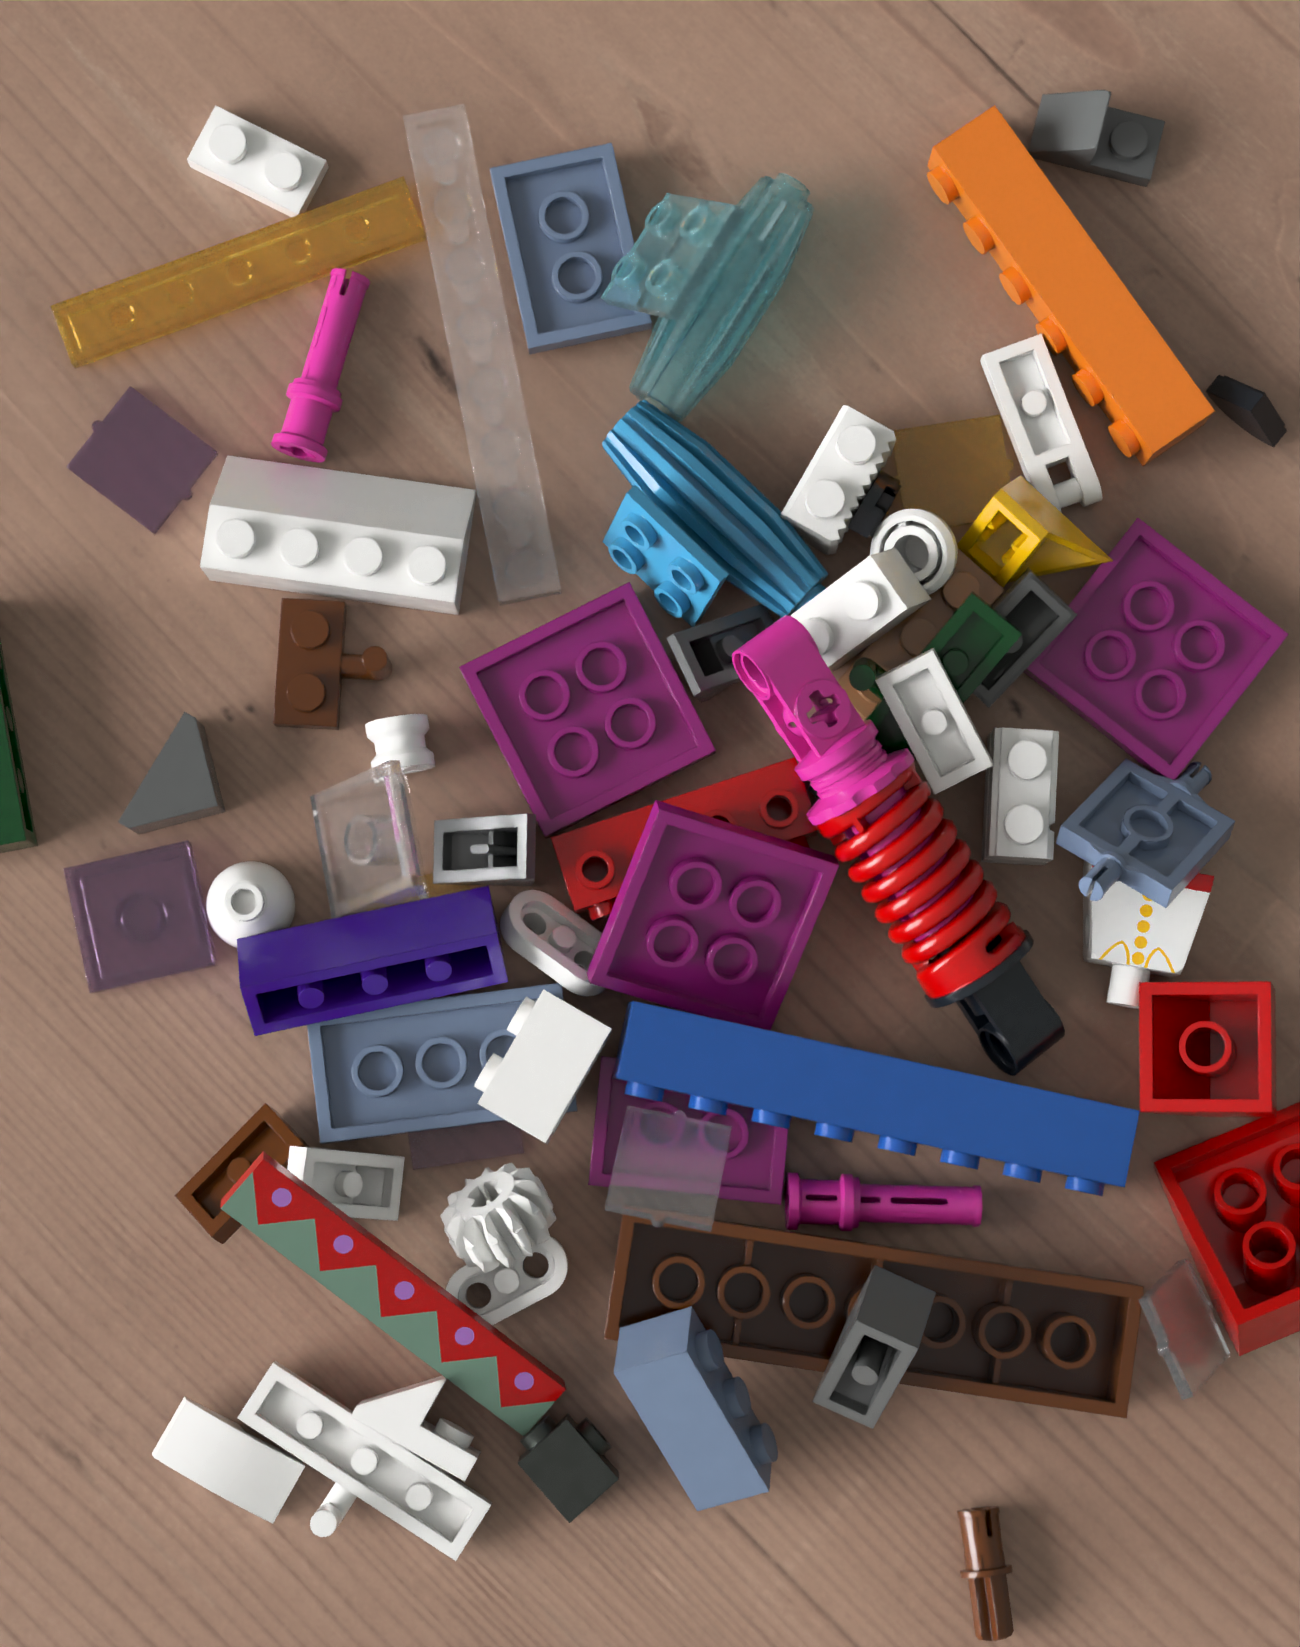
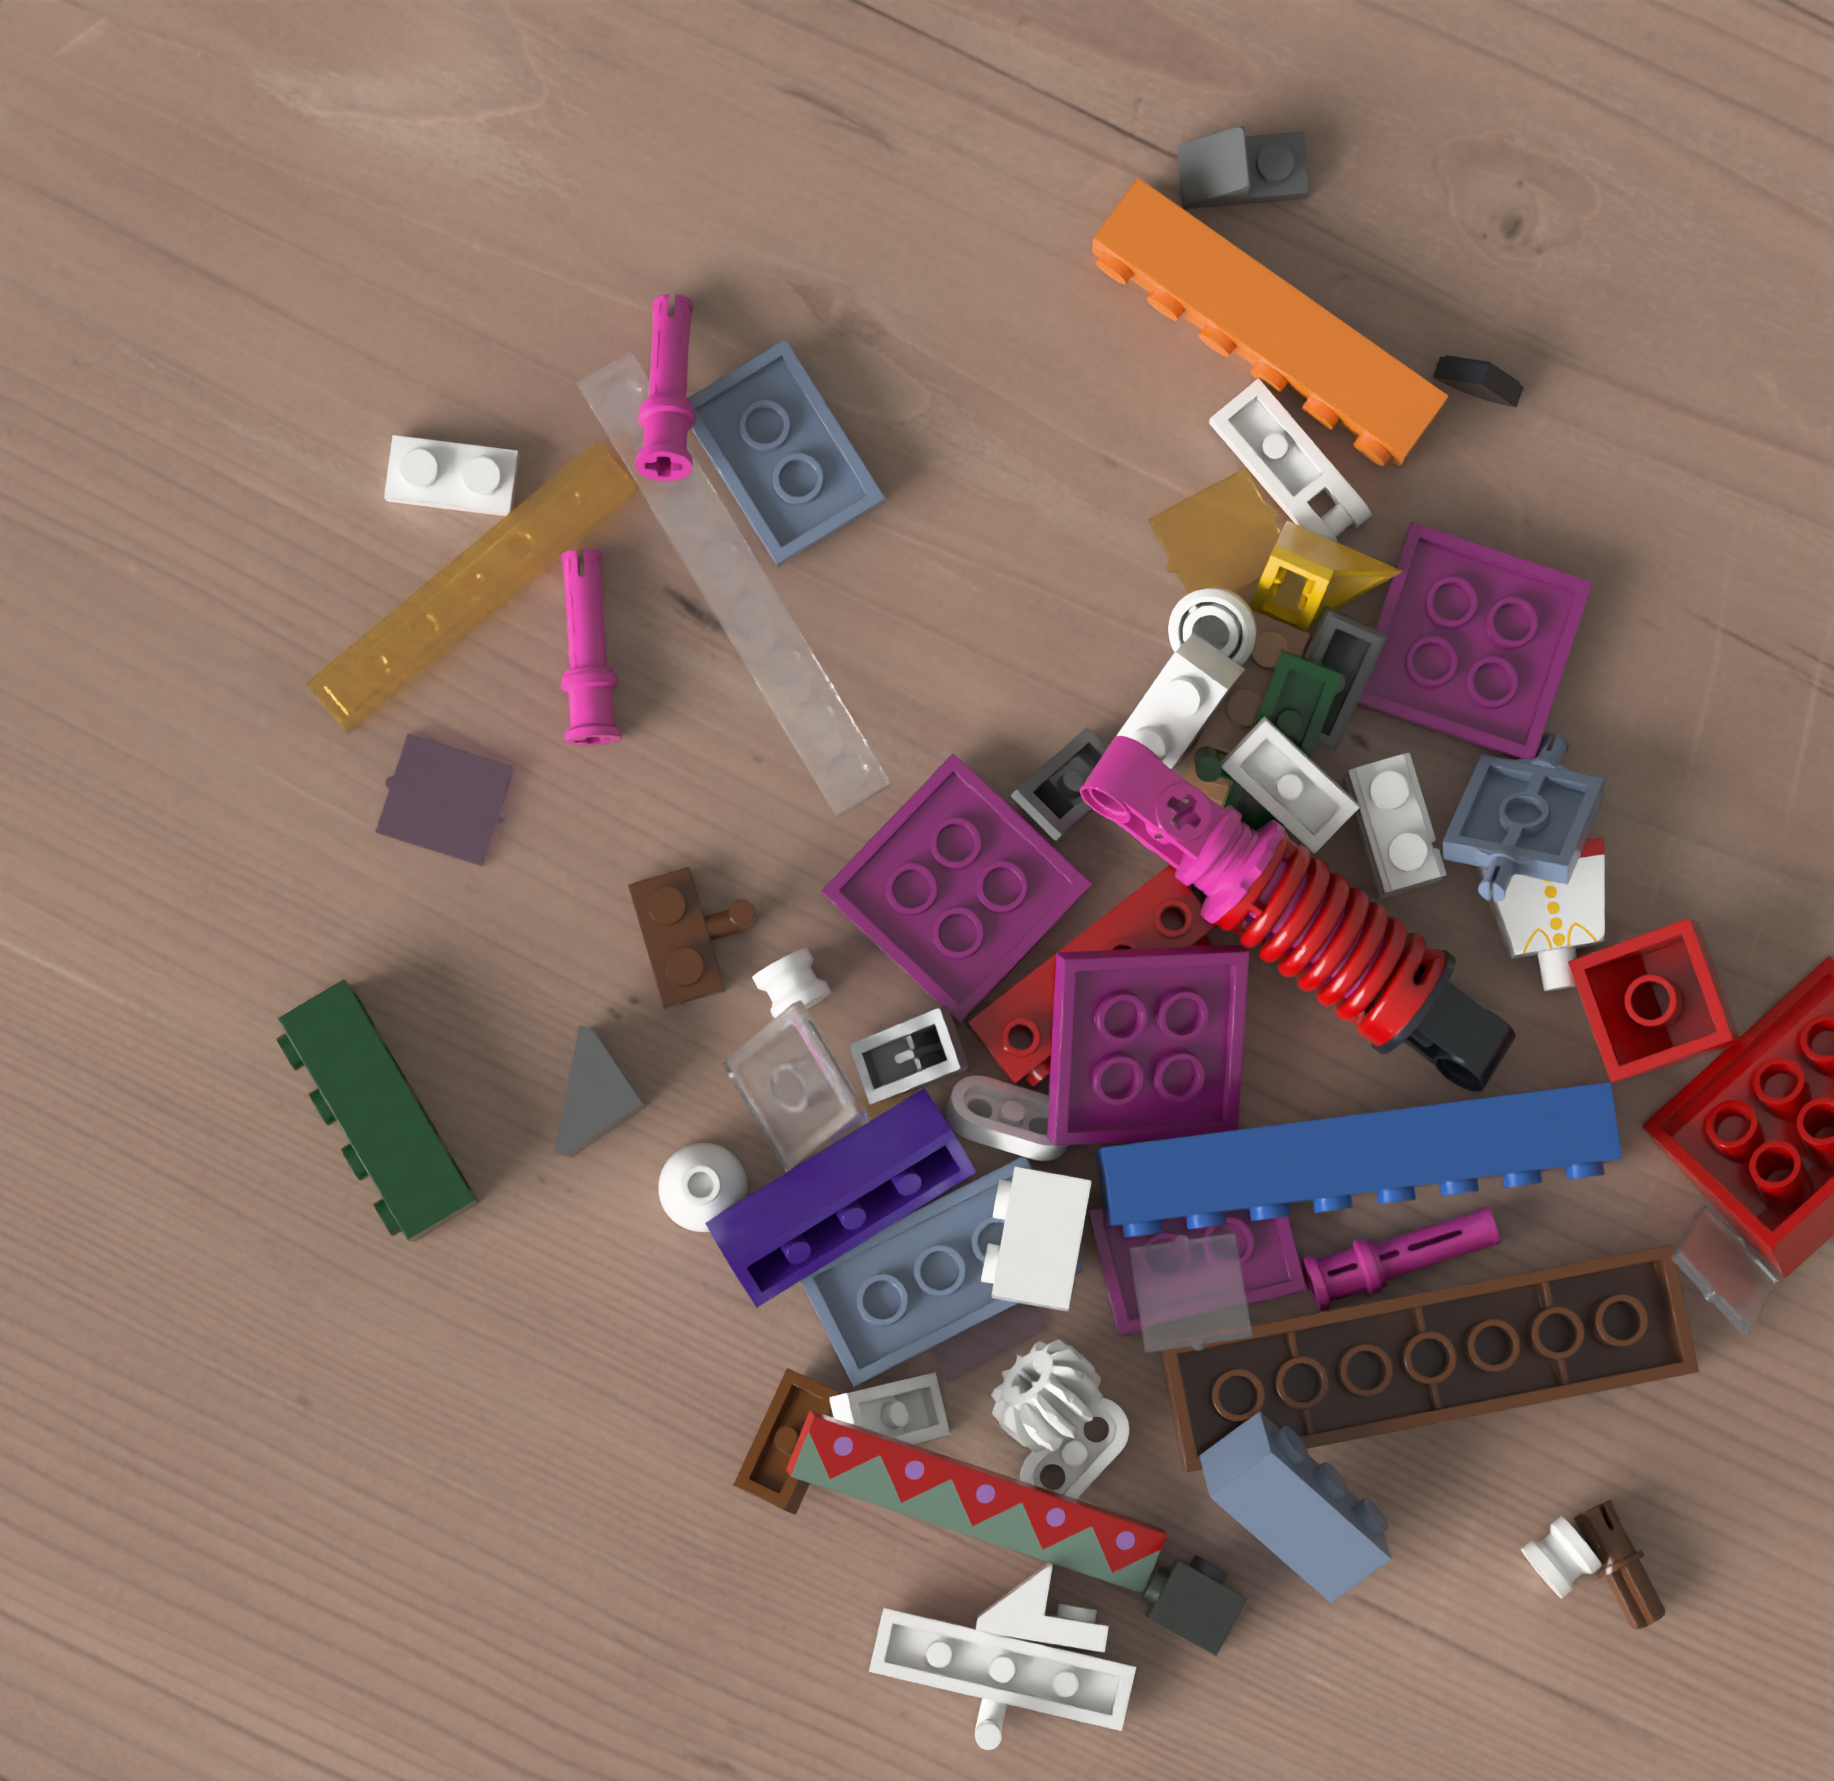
camera: 15 degrees left, 0 degrees up
clear purple tile [63,840,218,994] -> none
white slope [152,1397,305,1524] -> none
white slope [200,455,477,615] -> none
clear light blue plate [601,173,814,422] -> none
dark azure plate [602,400,828,627] -> none
white brick [780,405,896,555] -> none
dark grey slope [812,1265,936,1429] -> none
black tile [848,471,902,538] -> none
none -> dark pink pin [635,294,695,482]
none -> white wheel [1521,1516,1602,1599]

